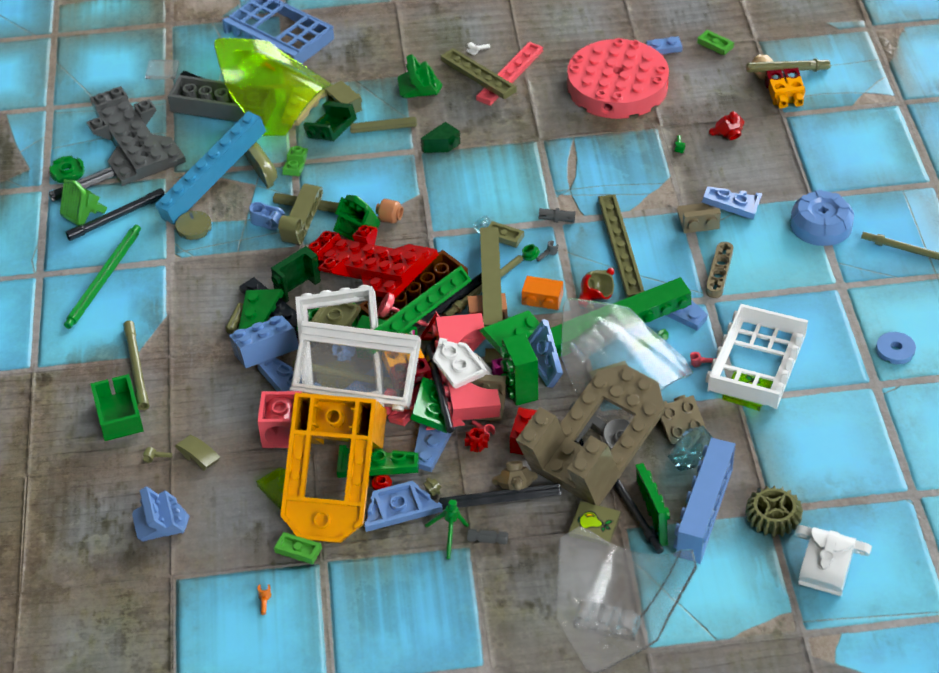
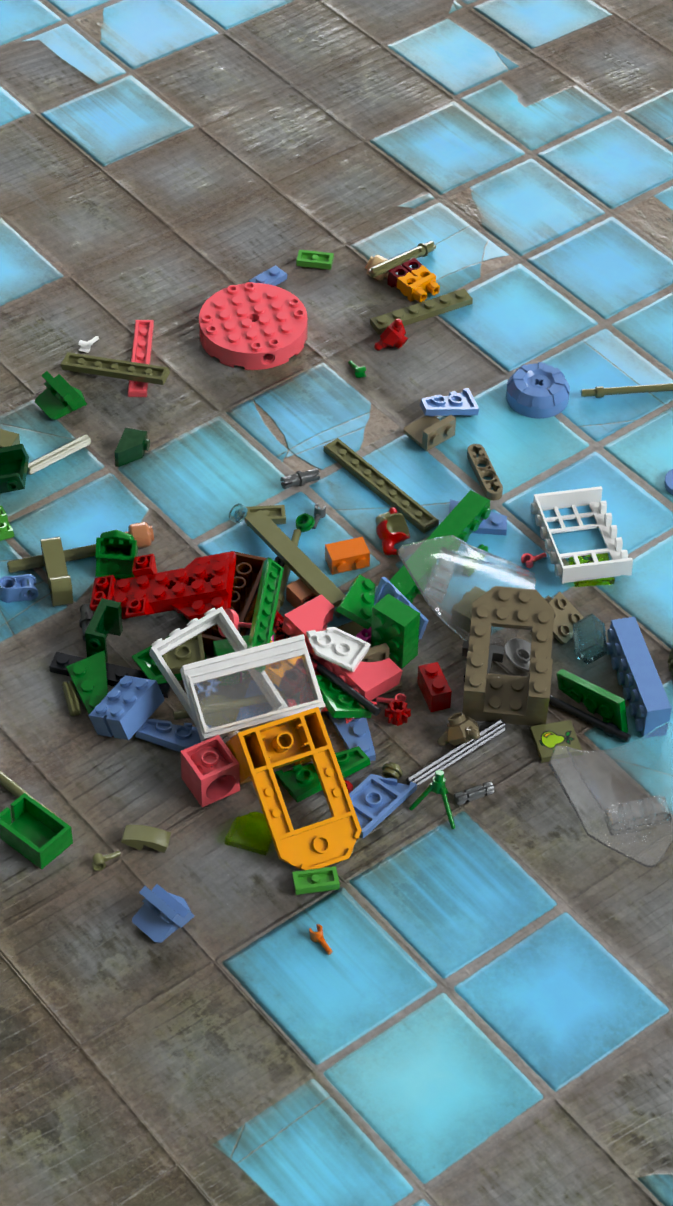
camera: 35 degrees left, 0 degrees up
none -> olive plate [370,288,473,335]

